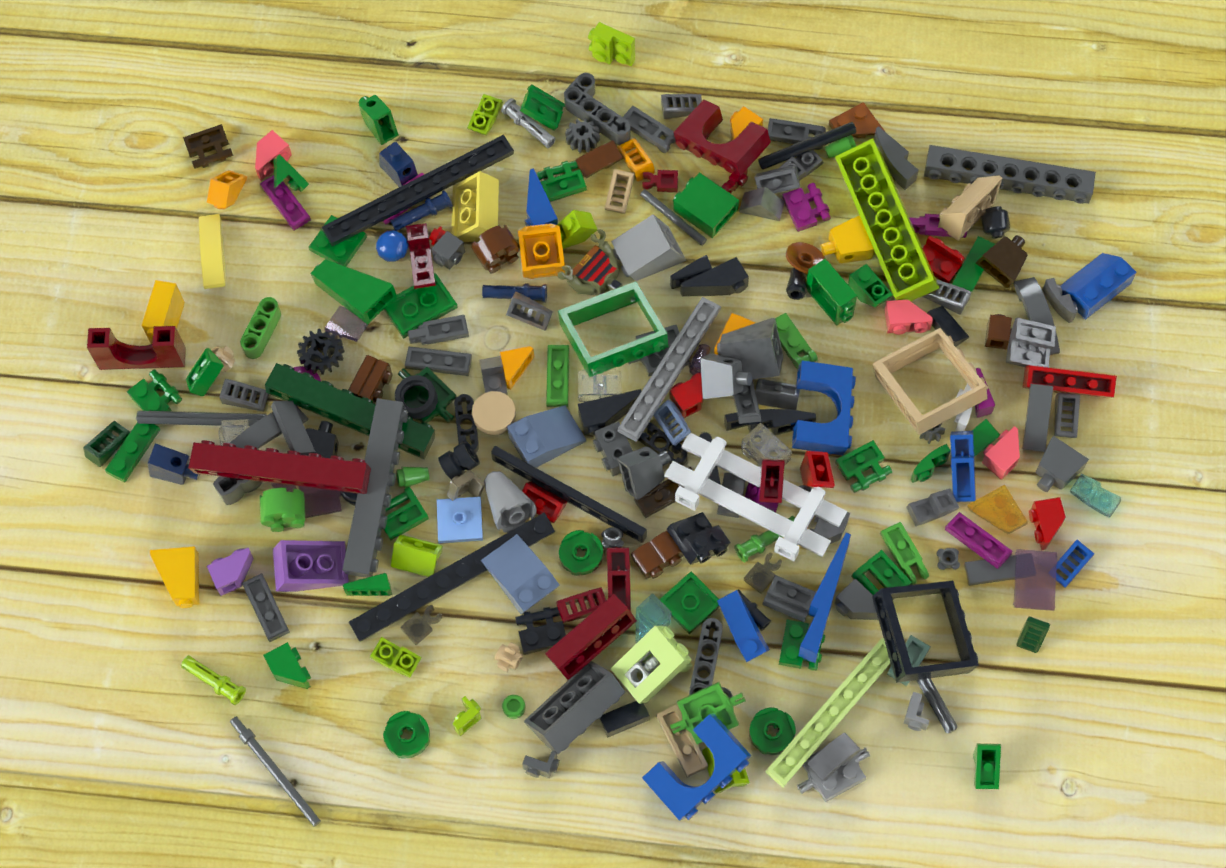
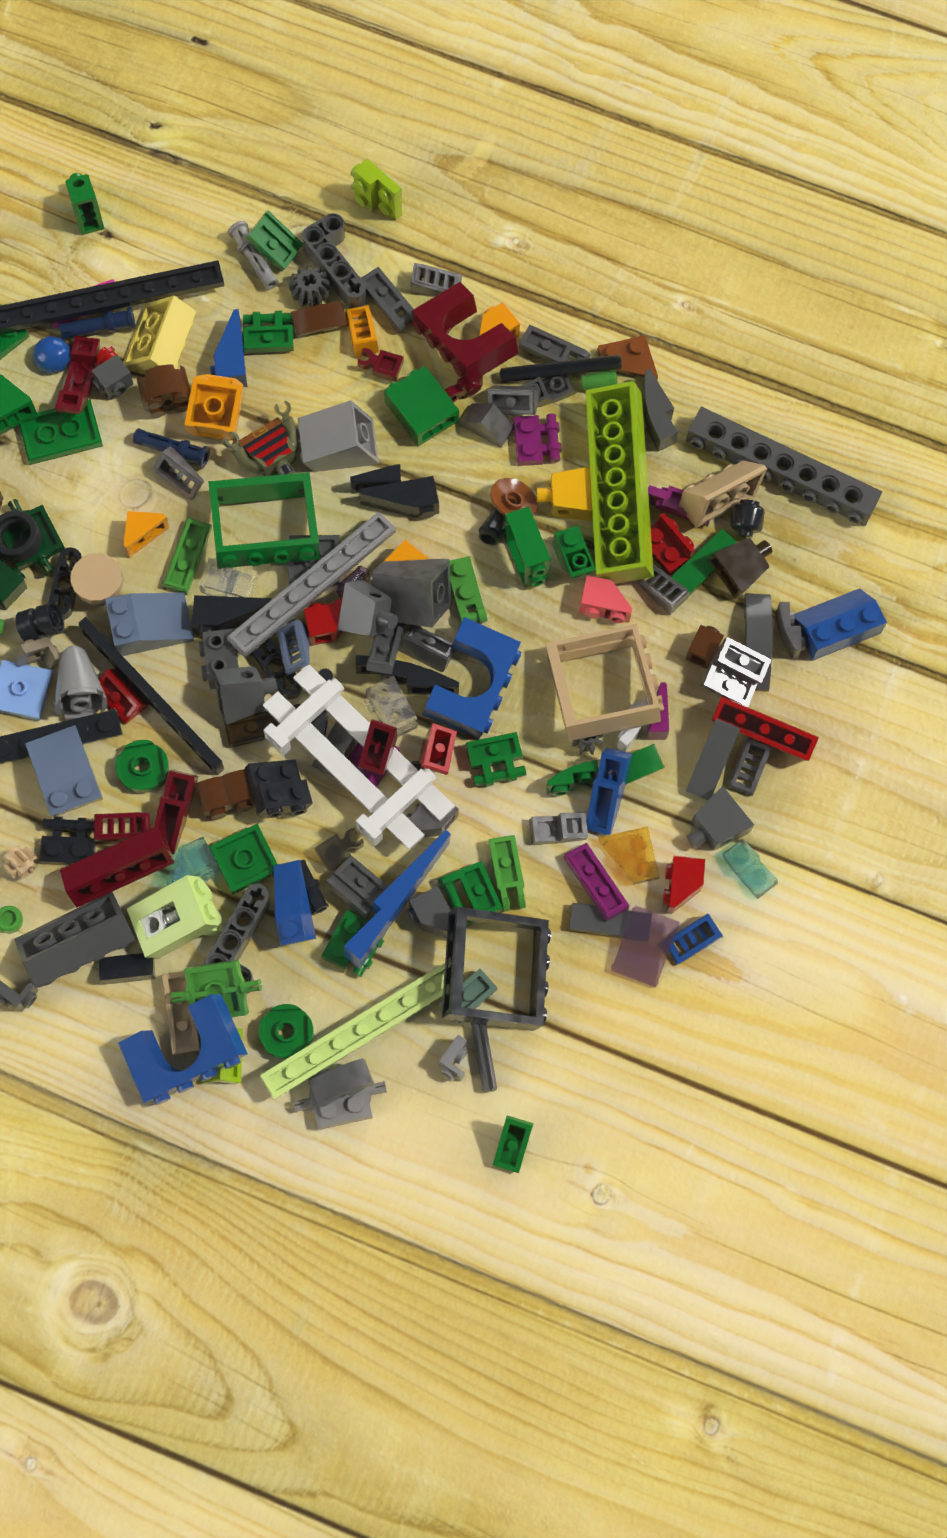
camera: 10 degrees right, 5 degrees up
dark blue torso [379,142,418,187] -> none
dark grey tile [405,346,472,376] -> none
dark grey hinge [408,315,469,345] -> none
lime slope [467,94,503,136] -> none
flat silver slope [479,356,508,395] -> none
lime slope [557,210,598,249] -> none
dark grey plate [601,527,624,548] -> none
tan slope [605,169,634,214] -> none
dark grey bar [640,189,707,246] -> none
bright green pin [734,516,795,563] -> none
black slope [927,306,969,347] -> none
dark grey plate [936,548,960,570] -> none
coral slope [982,426,1020,480] -> none
dark green slope [1016,616,1050,653] -> none

